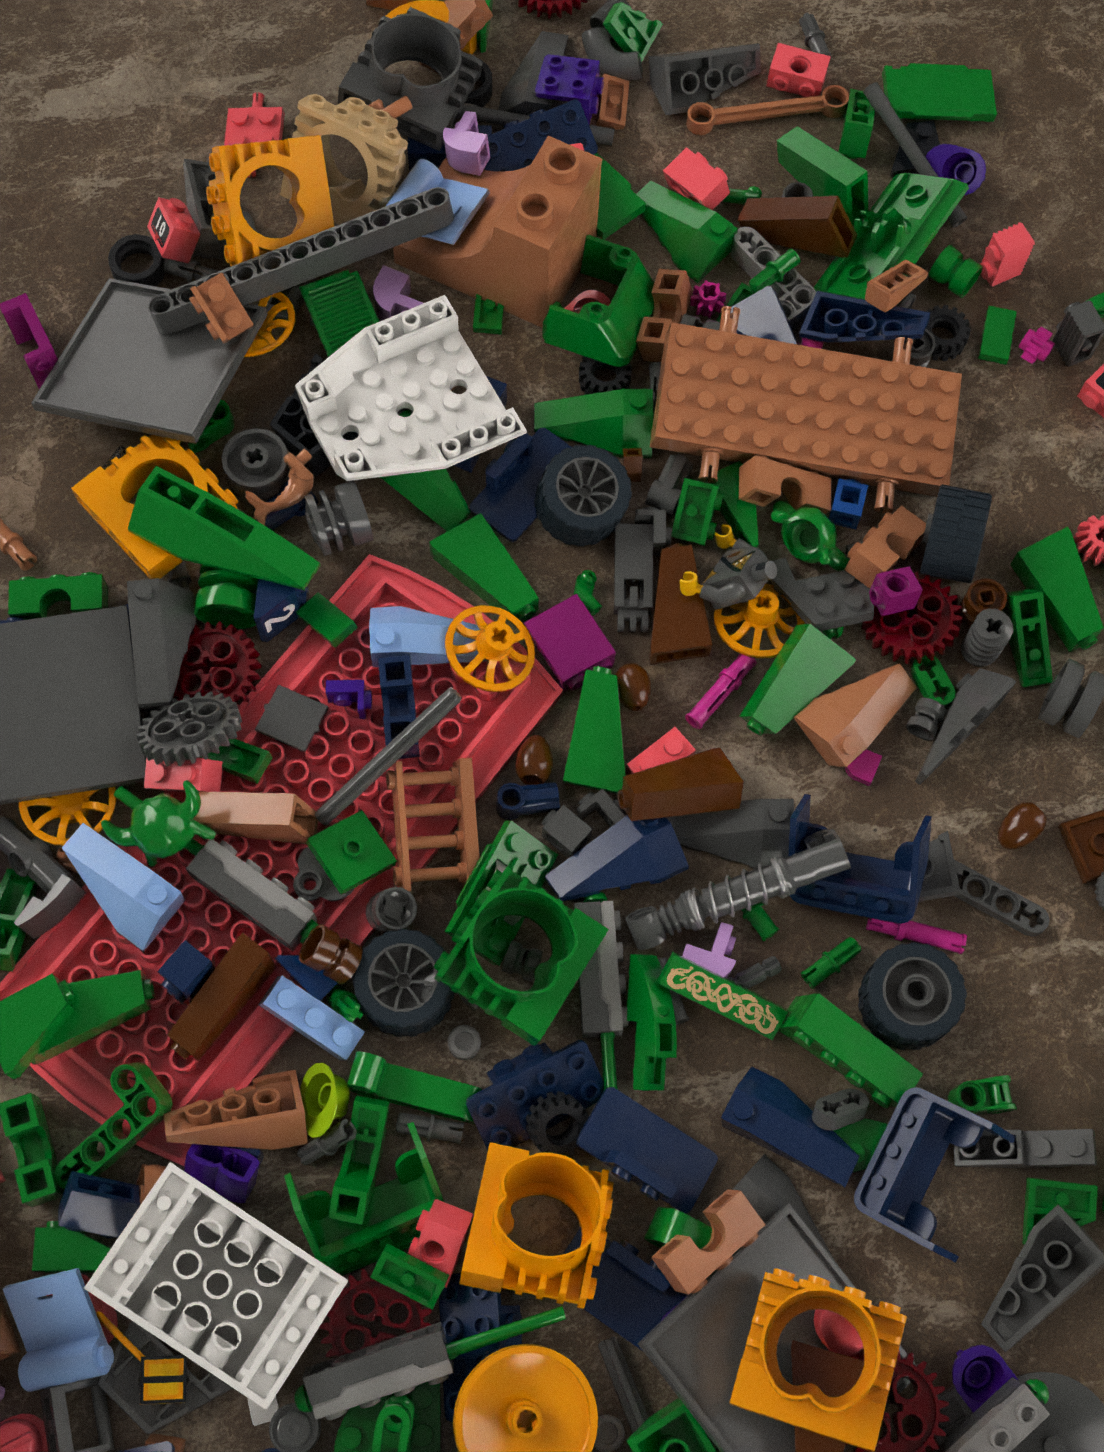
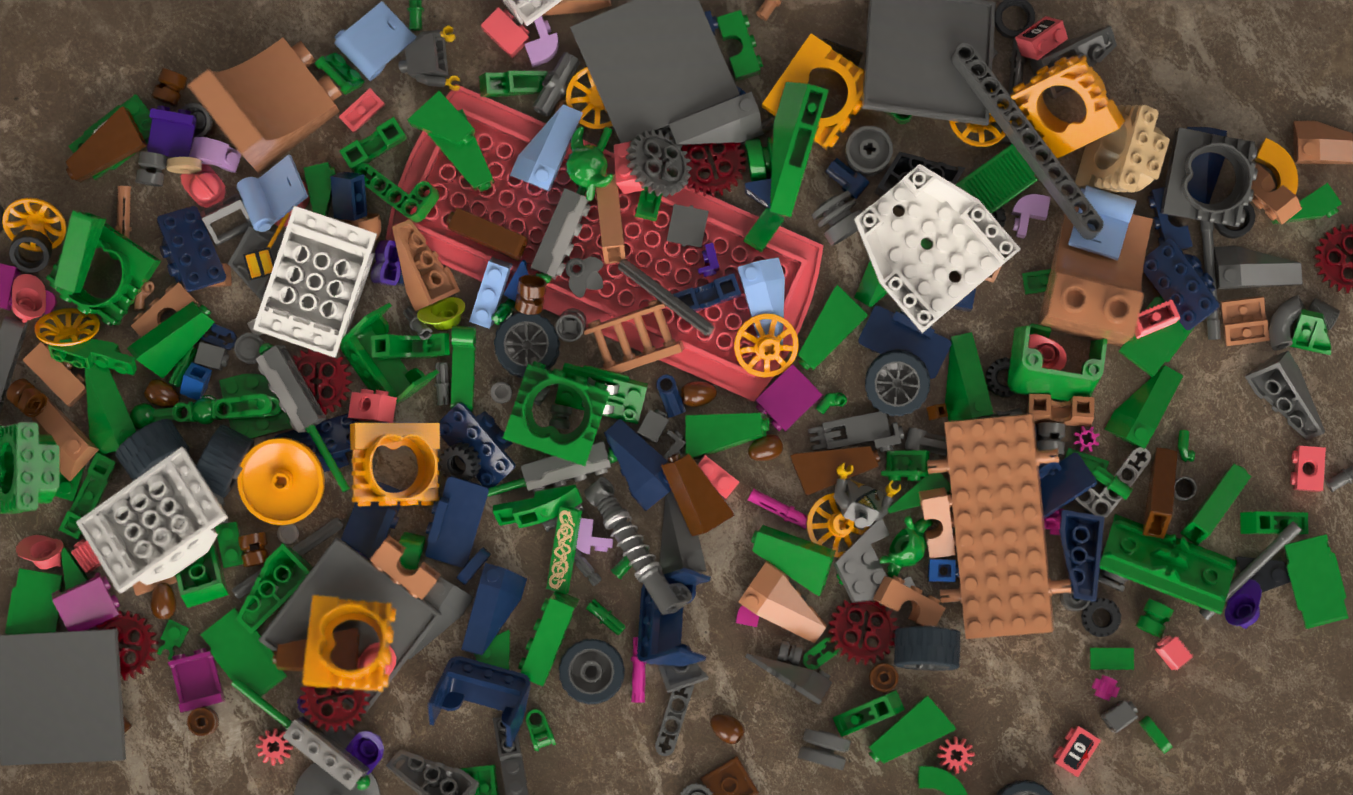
camera: 85 degrees right, 15 degrees up
dark grey slope [14,874,86,939] -> none
dark blue brick [157,940,215,1004] -> none
nougat bracket [189,272,254,344] -> none
coral plate [224,92,285,178] -> none
nougat animal [245,448,314,526] -> none
green plate [306,810,397,895] -> none
nougat arm [368,96,413,119] -> none
green plate [370,1243,449,1310] -> none
lavender brick [443,111,490,176] -> none
dark purple bracket [535,54,604,125] -> none
coral brick [663,147,730,210] -> none
nougat piece [686,85,849,135] -> none
dark grey beam [812,1088,869,1131] -> none
nougat slope [865,260,928,312] -> none
magenta brick [869,566,923,616] -> none
dark grey piece [961,608,1013,667] -> none
none -> dark blue beam [457,547,491,585]

